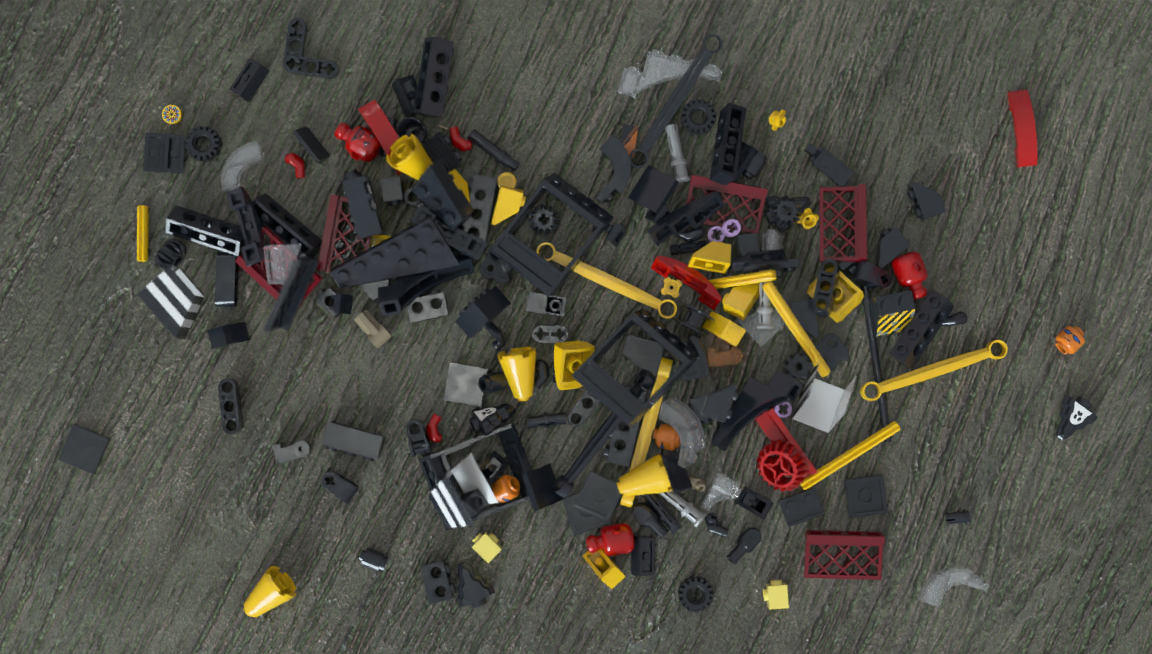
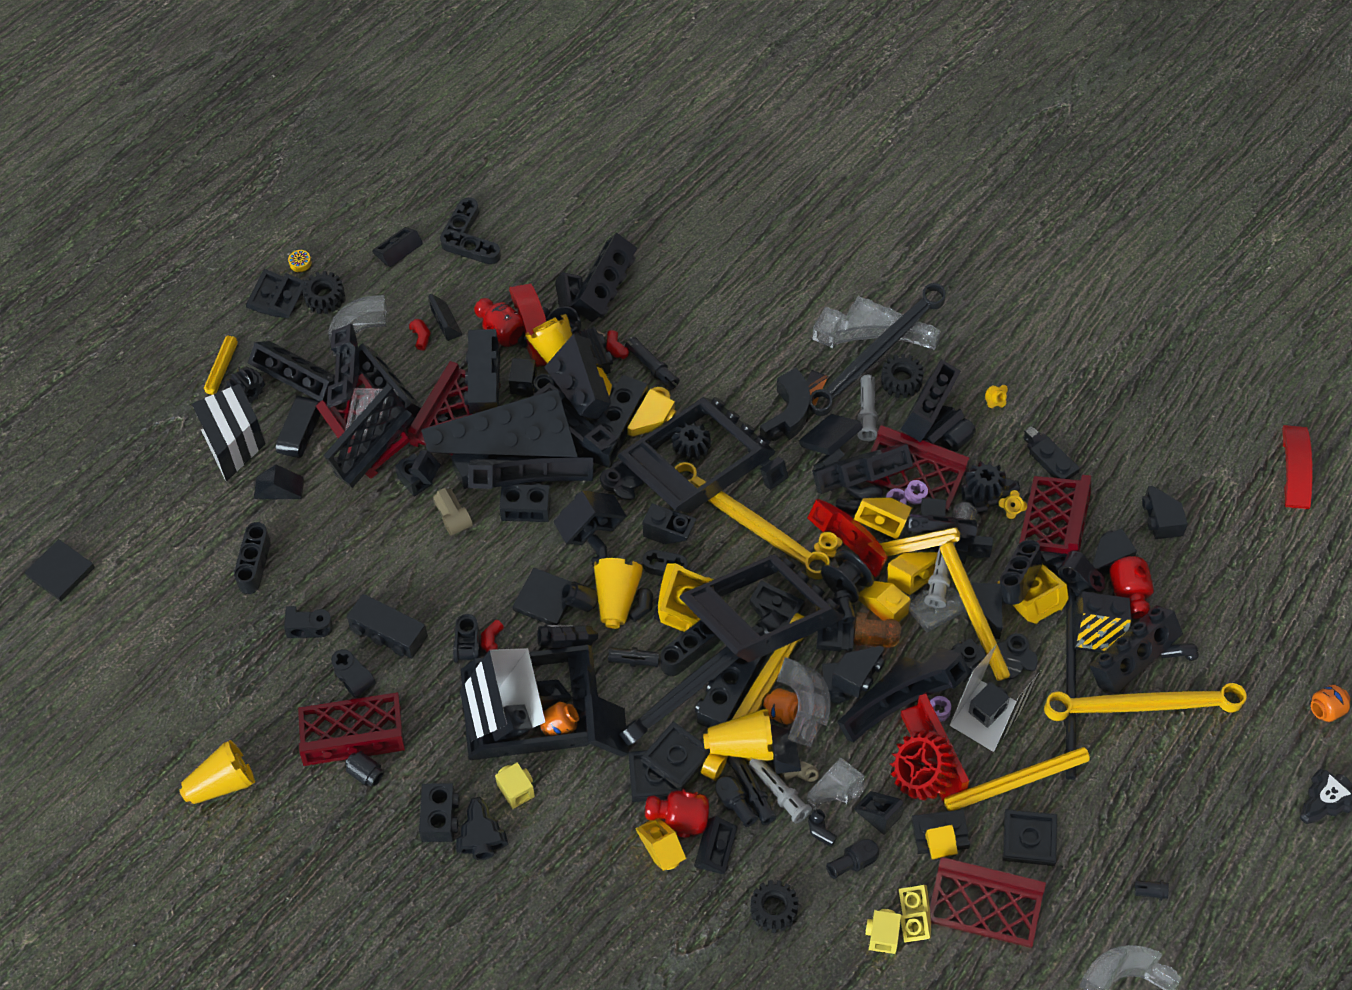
camera: 10 degrees right, 30 degrees down
none -> dark red fence [298,692,405,766]
none -> light yellow slope [899,885,931,943]
none -> yellow slope [925,825,958,860]
none -> black brick [968,681,1010,728]

